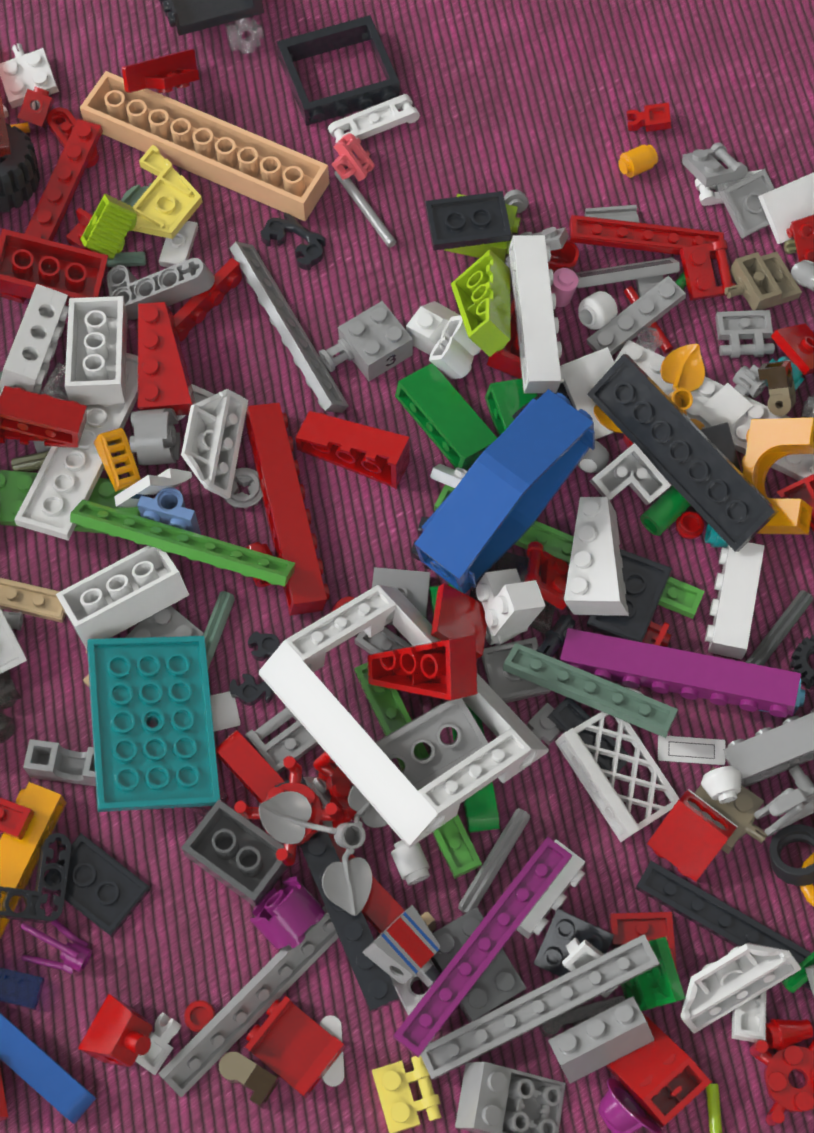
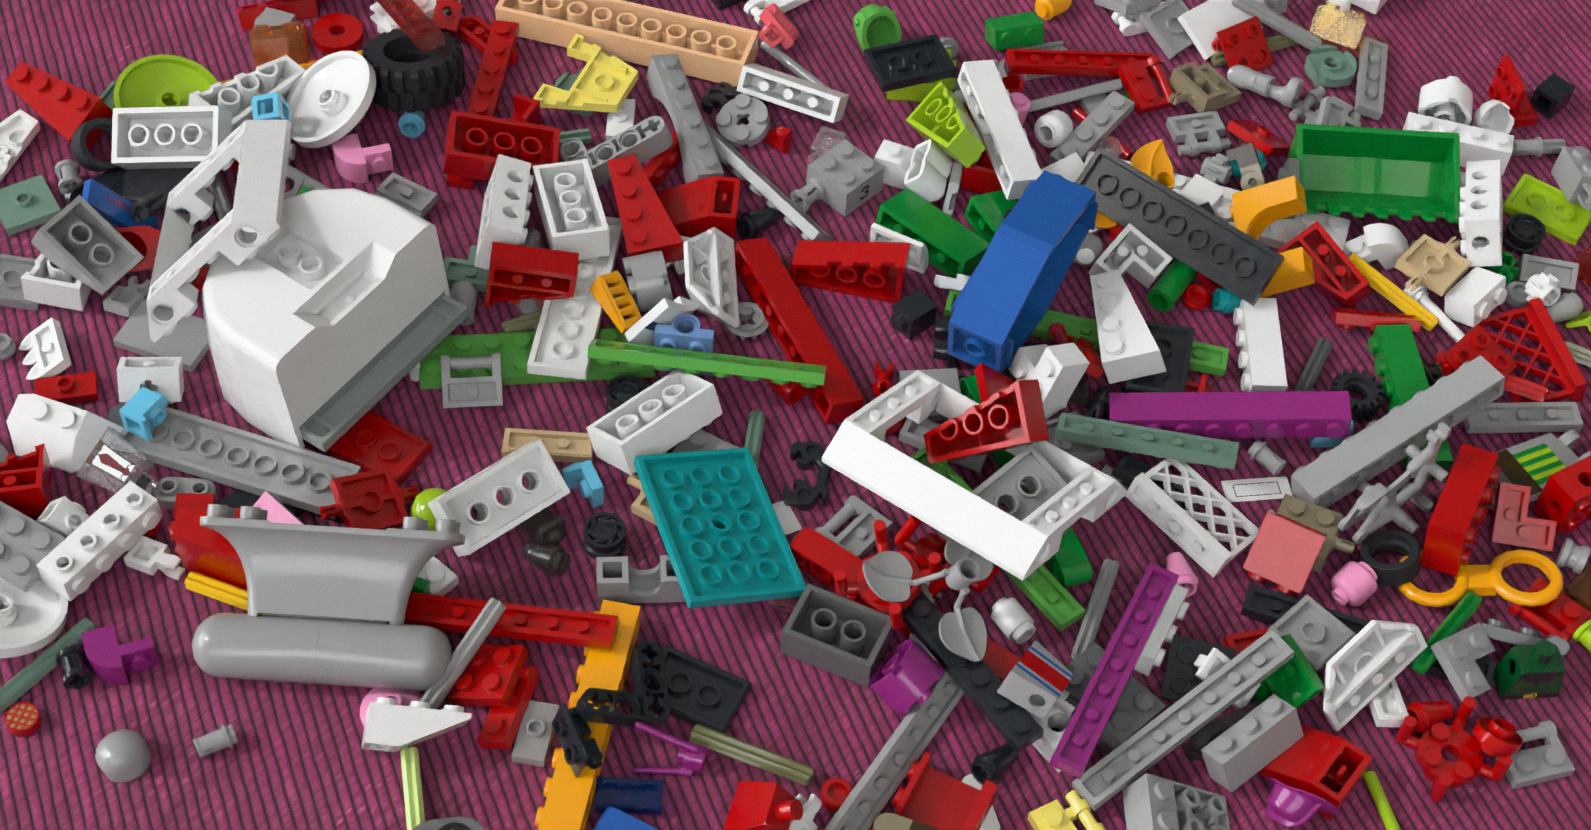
camera: 15 degrees left, 15 degrees down
lime brick [81,194,137,259] -> none
white cone [701,766,742,804] -> none
none -> medium azure bracket [562,459,604,508]
none -> black wheel [583,512,627,560]
none -> black wheel [606,375,647,412]
none -> light grey arch [646,54,724,183]
none -> red slope [658,176,741,241]
none -> olive axle [690,724,814,786]
none -> light grey plate [716,93,770,147]
none -> white brick [736,63,849,123]
none -> black cone [737,207,779,239]
none -> red tile [764,126,792,154]
none -> clear plate [808,126,847,165]
none -> bright green helmet [853,4,902,52]
none -> white slope [870,223,929,274]
none -> red arm [872,361,895,398]
none -> black brick [891,289,937,340]
none -> light grey tile [942,162,963,217]
none -> black cone [970,743,1019,785]
none -> green brick [985,11,1044,52]
none -> bright pink cone [1166,552,1198,598]
none -> light grey pin [1247,440,1287,476]
none -> light grey tile [1266,595,1356,674]
none -> bright pink head [1330,561,1378,607]

